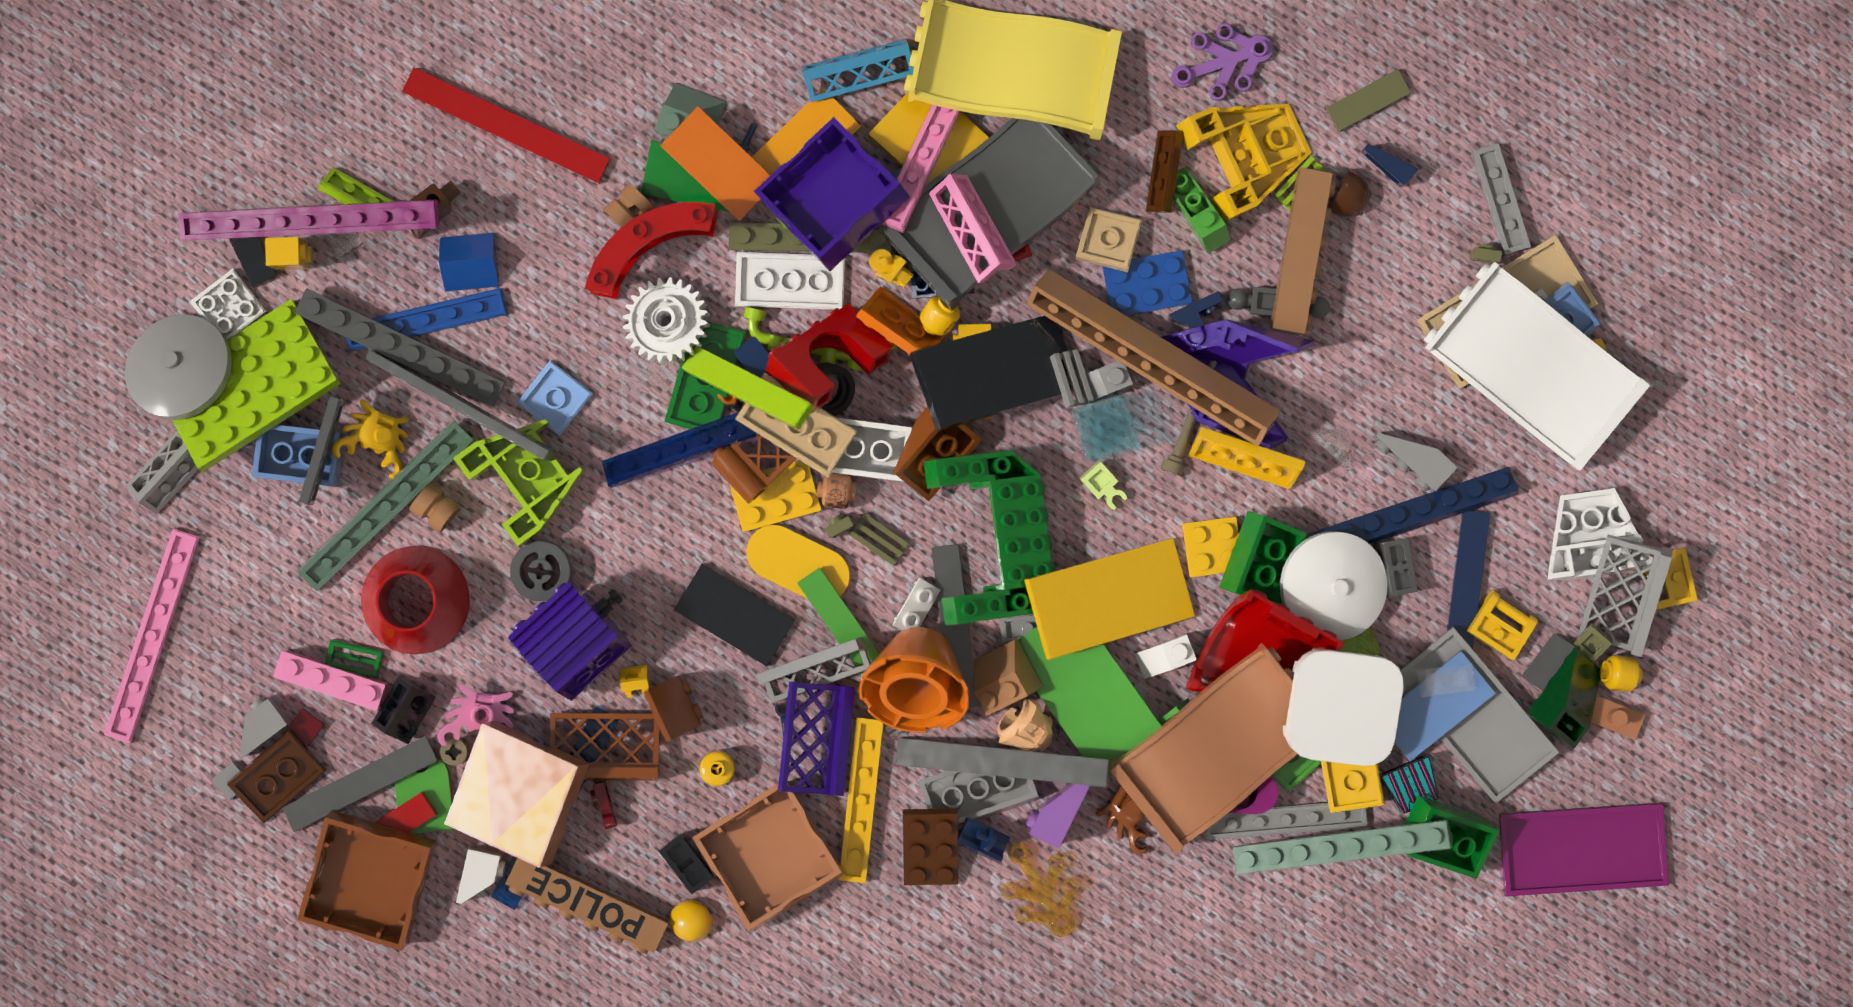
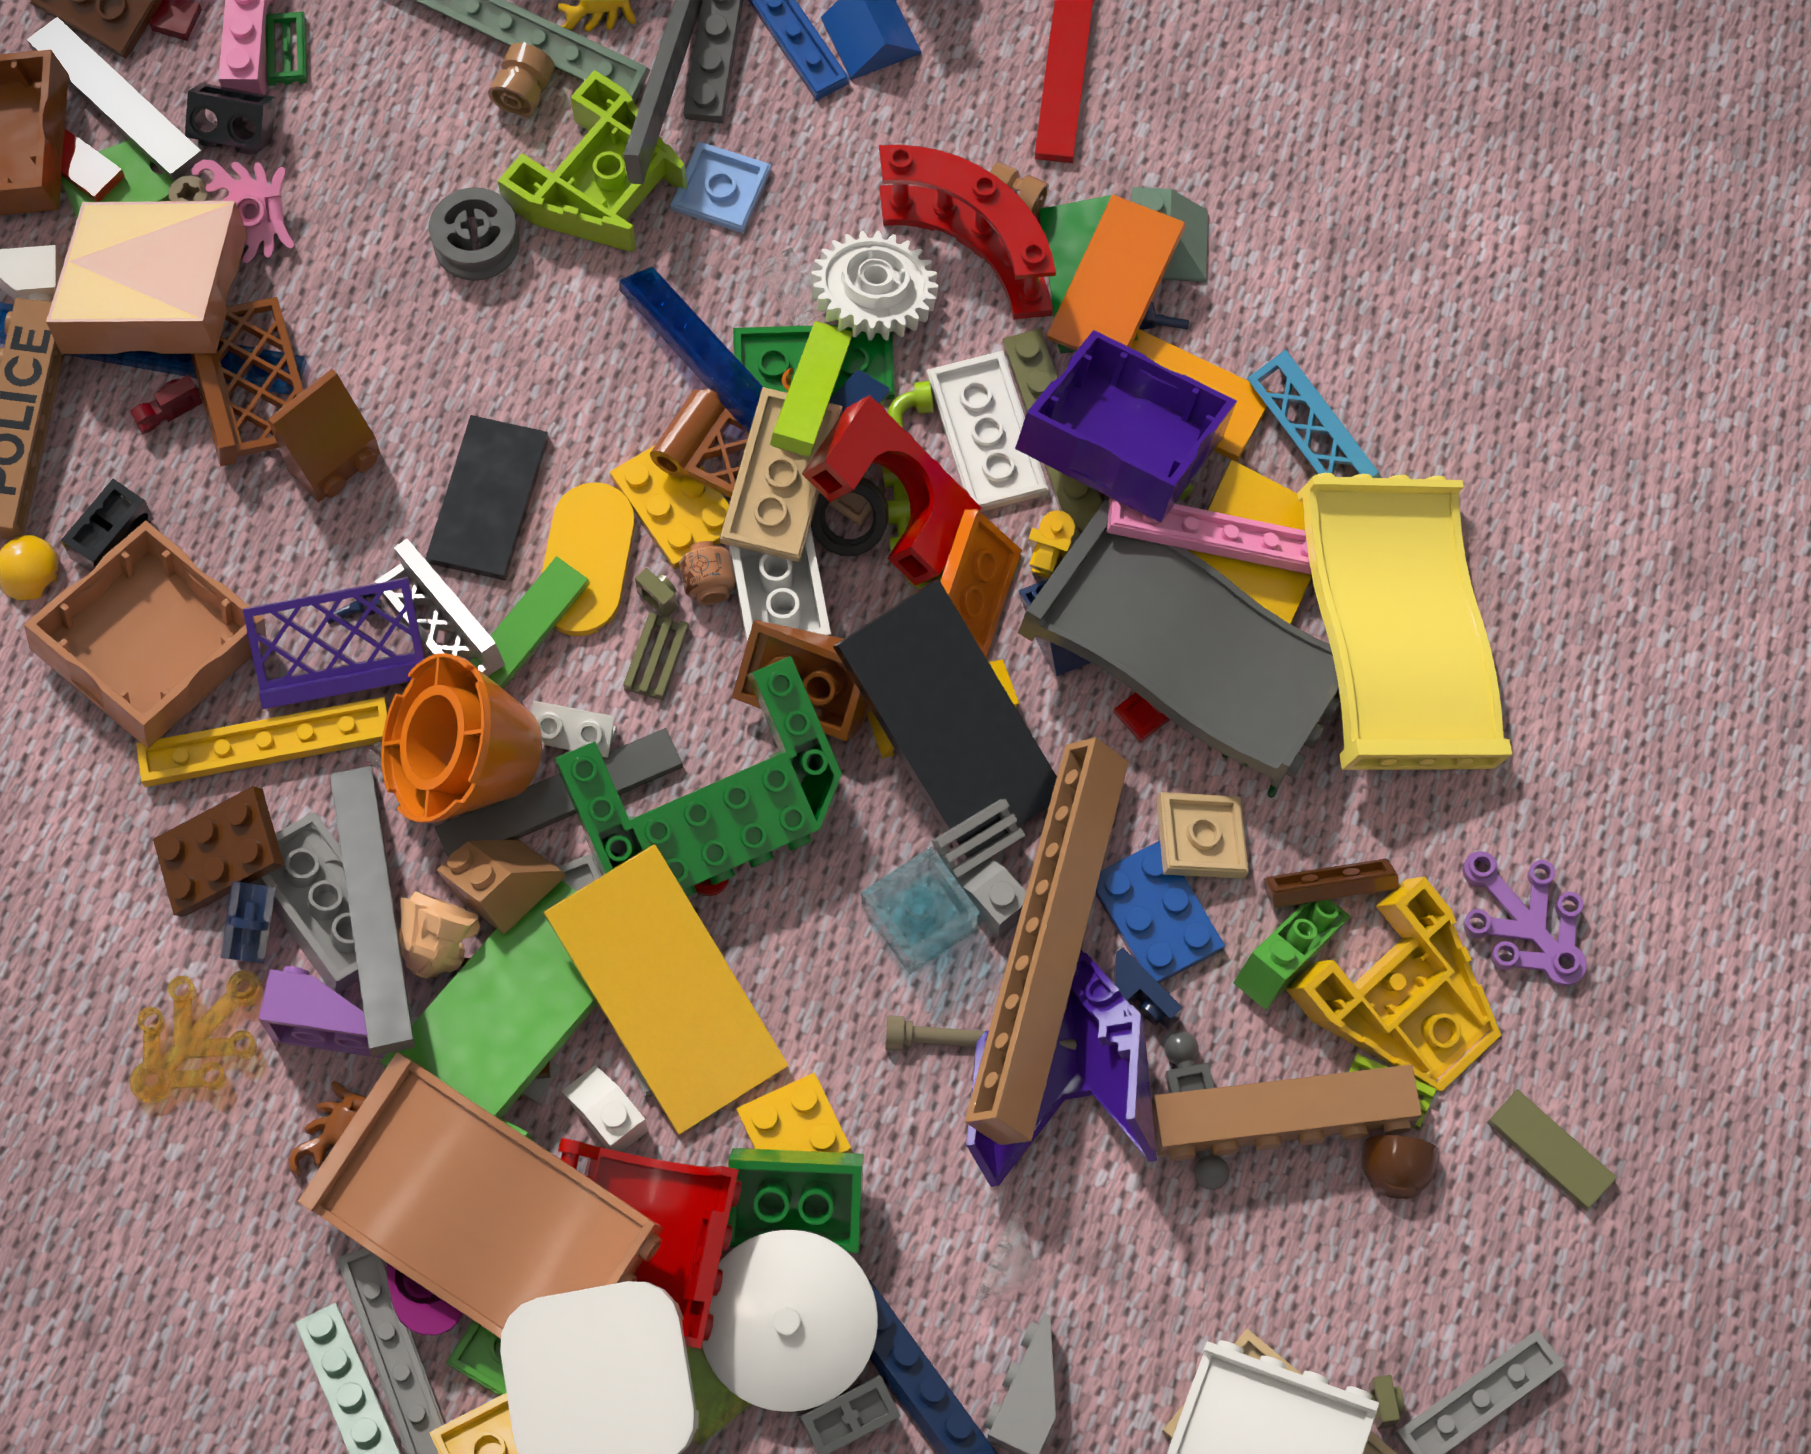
camera: 70 degrees right, 20 degrees down
red cone [361,546,470,654] -> none
dark purple piece [508,581,632,701] -> none
yellow tile [620,665,649,698] -> none
yellow head [699,750,736,787] -> none
yellow head [920,296,960,336] -> none
bright pink fence [929,174,1016,283] -> none
yellowish green plate [1080,460,1127,510] -> none
yellow tile [1188,427,1305,490] -> none
dark blue slope [1362,144,1418,187] -> none

